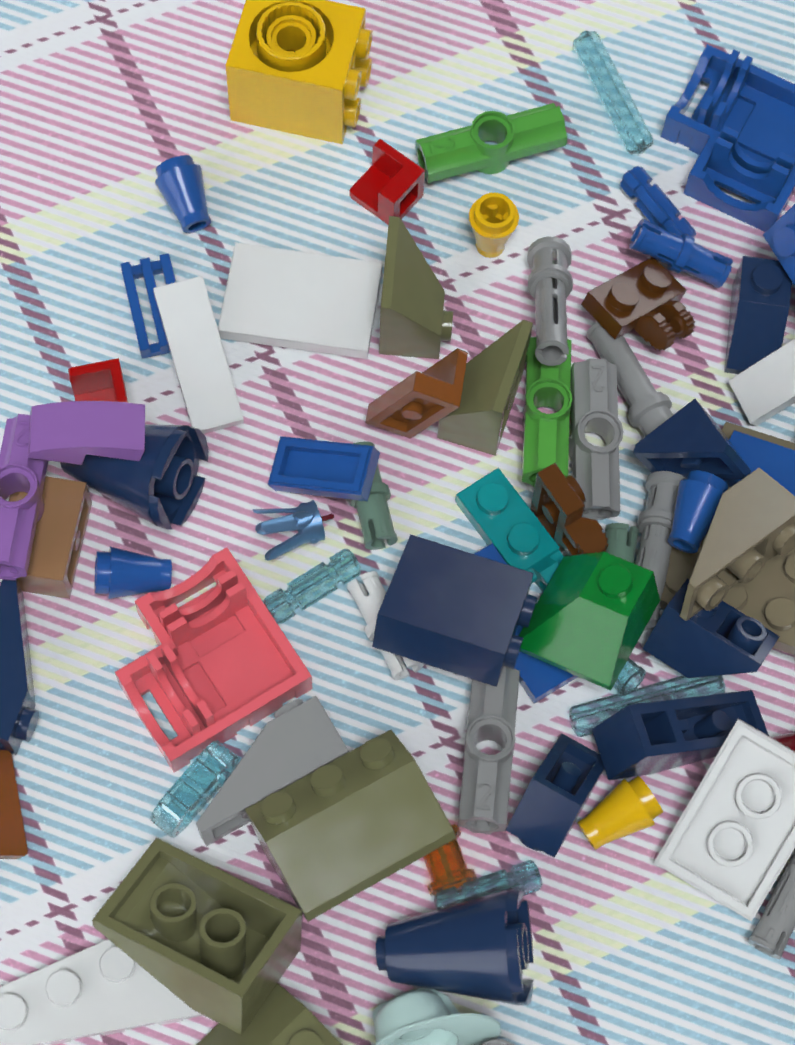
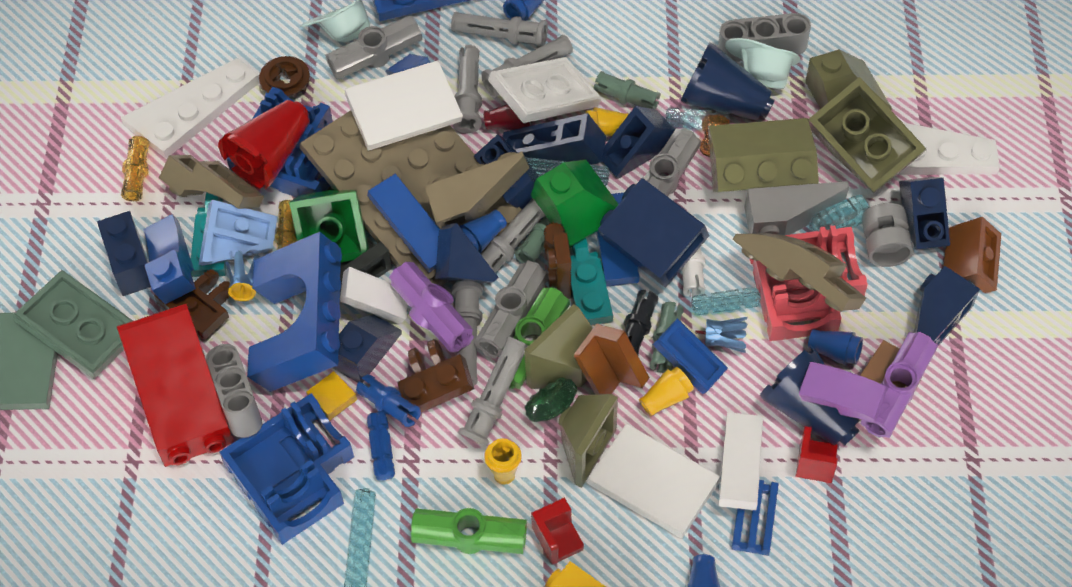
camera: 150 degrees left, 10 degrees down
none -> yellow tile [306,371,357,421]
none -> medium lavender piece [389,262,474,352]
none -> clear green gear [524,378,578,422]
none -> sand green pin [594,71,661,110]
none -> black pin [624,290,659,355]
none -> yellow cone [639,367,694,417]
none -> dark tan slope [732,233,866,312]
none -> light grey wheel [861,203,914,267]
none -> dark blue slope [899,177,950,250]

